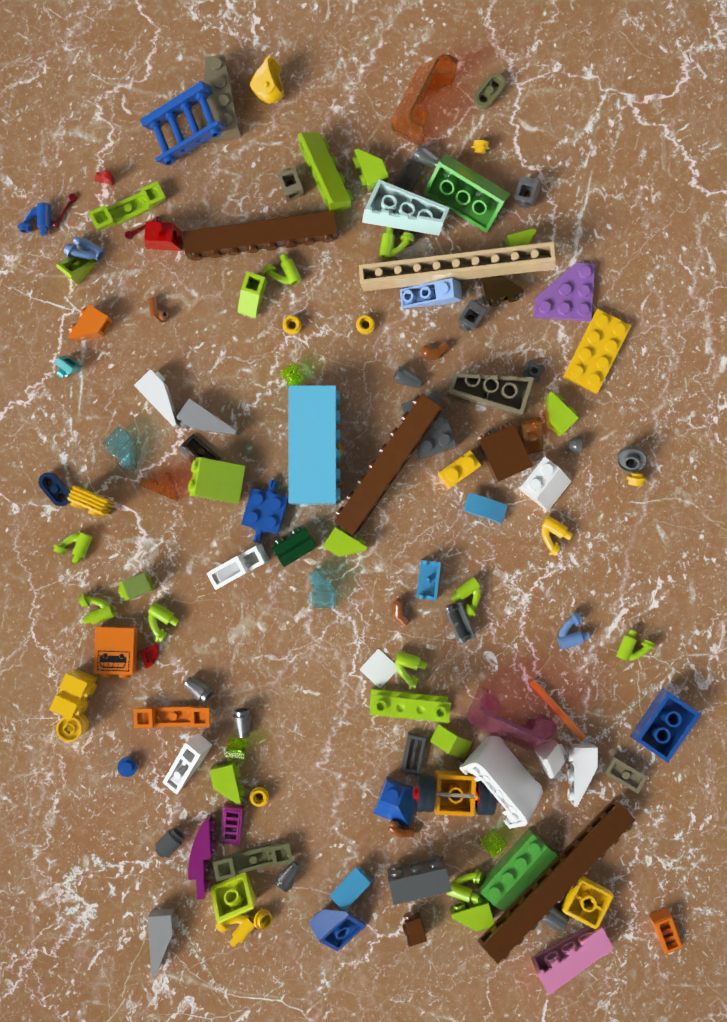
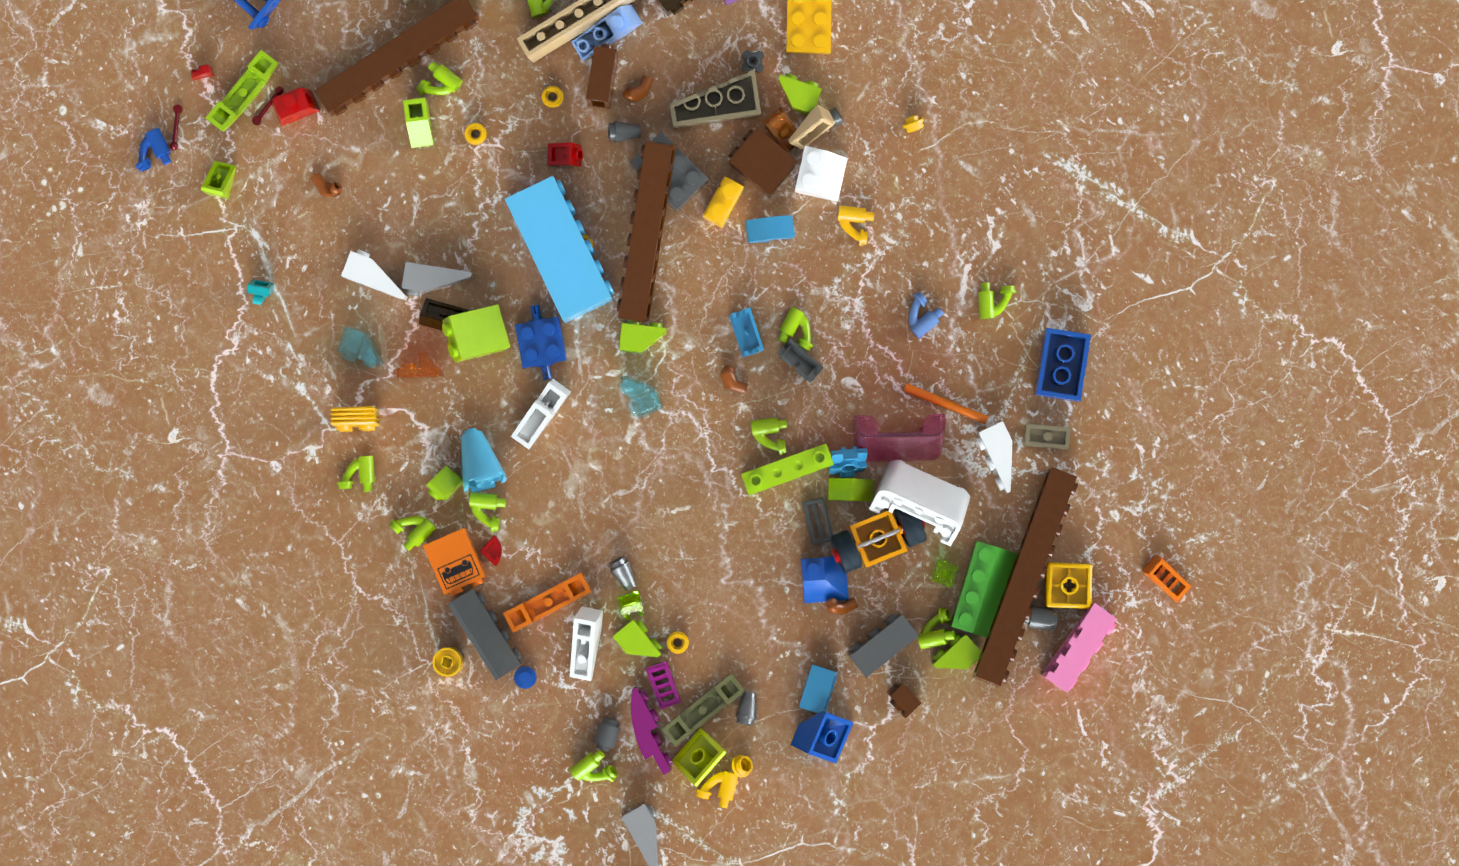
camera: 25 degrees left, 0 degrees up
dark blue plate [38,472,71,506] -> none
yellow brick [49,669,98,719] -> none
medium blue plant [64,236,105,261] -> none
orange slope [68,305,113,342] -> none
flat silver cone [184,676,214,703] -> none
dark green brick [272,526,317,567] -> none
clear neon green wheel [279,363,305,389] -> none
white sticker [360,649,397,688] -> none
flat silver brick [457,300,487,332] -> none
white slope [533,740,566,779] -> none
dark grey plate [617,445,646,472] -> none
none -> dark grey slope [447,589,522,680]
none -> medium azure cone [461,428,507,492]
none -> red bracket [547,142,583,167]
none -> lime plant [570,750,618,782]
none -> reddish brown brick [586,44,618,109]
none -> tan slope [789,105,835,149]
none -> dark azure piece [828,446,868,478]

